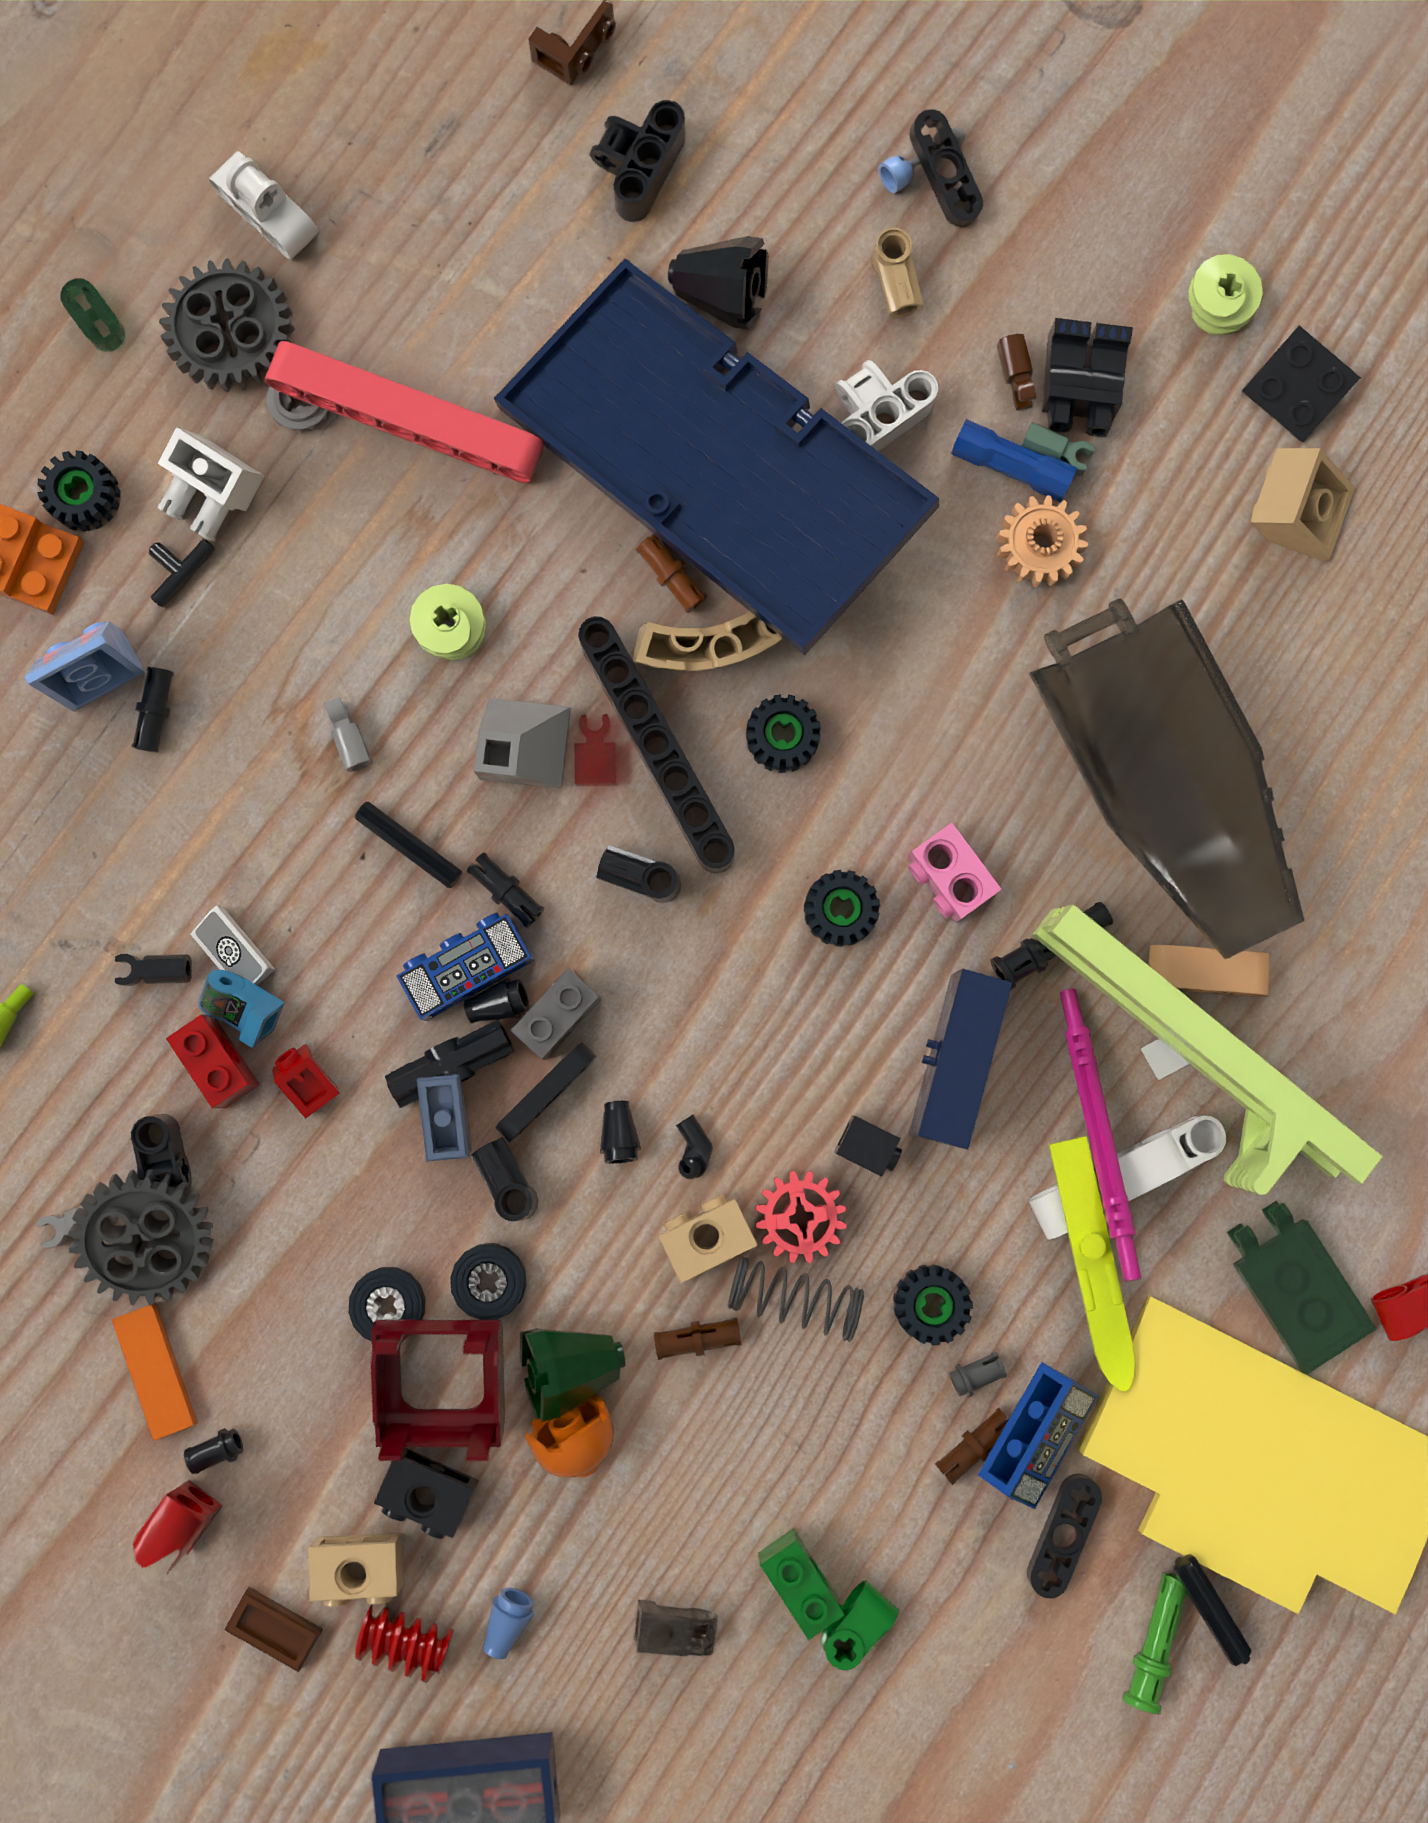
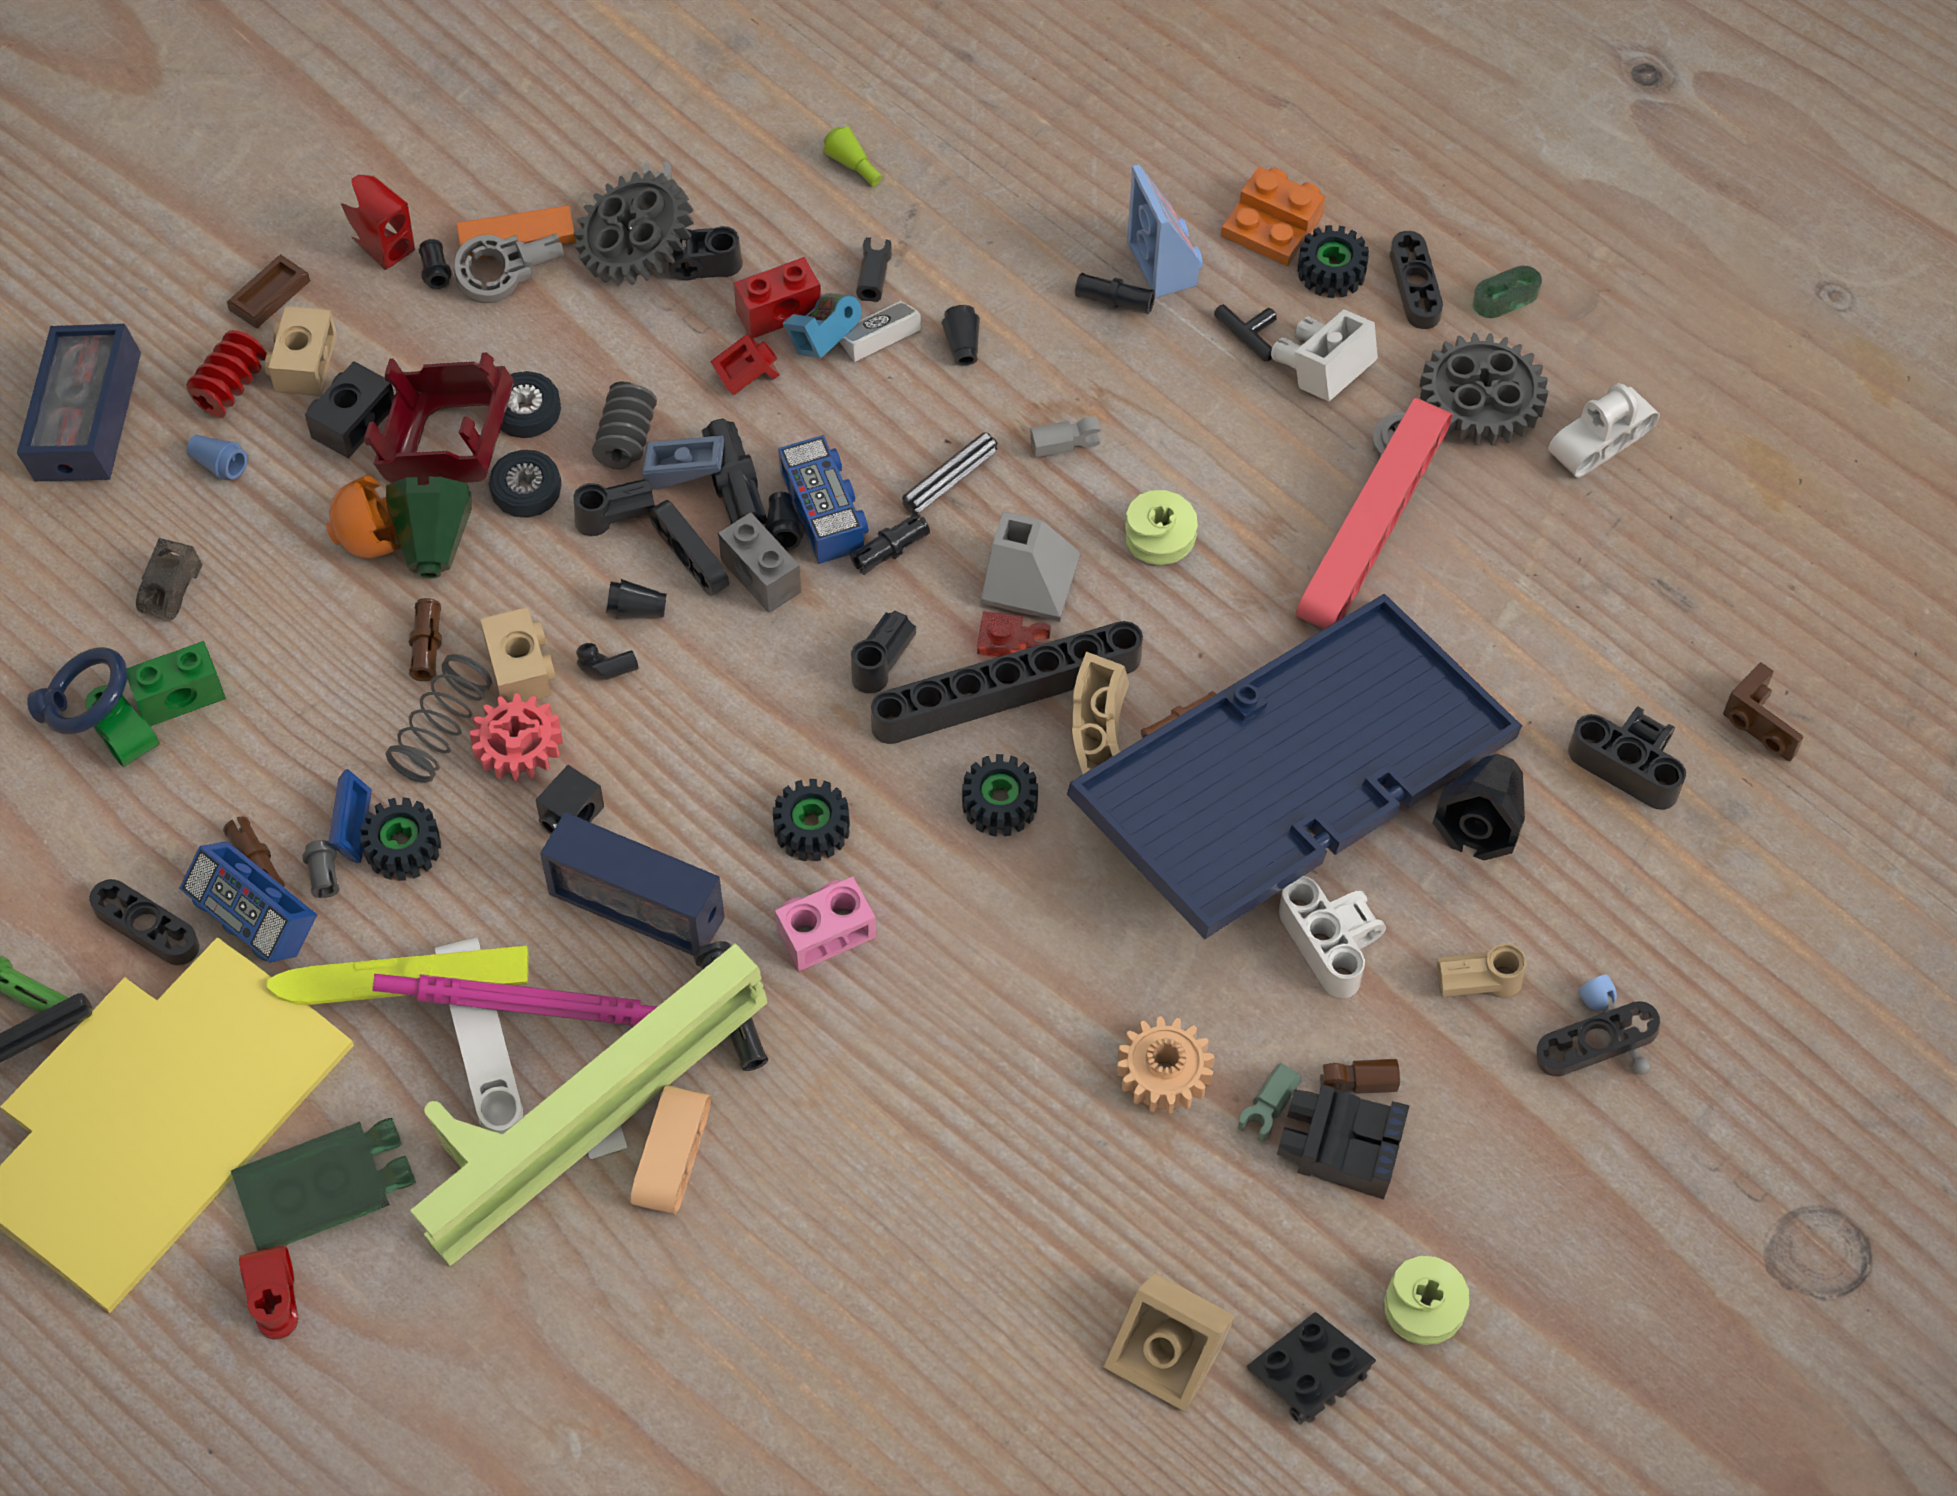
camera: 100 degrees right, 25 degrees down
blue axle [951,419,1077,502] -> none
clear smoke windscreen [1029,598,1305,959] -> none
none -> dark blue piece [27,647,127,735]
none -> blue tile [328,769,372,863]
none -> light grey pin [454,233,564,303]
none -> dark grey piece [592,381,657,469]
none -> black cone [942,305,980,366]
none -> black beam [1390,231,1443,329]

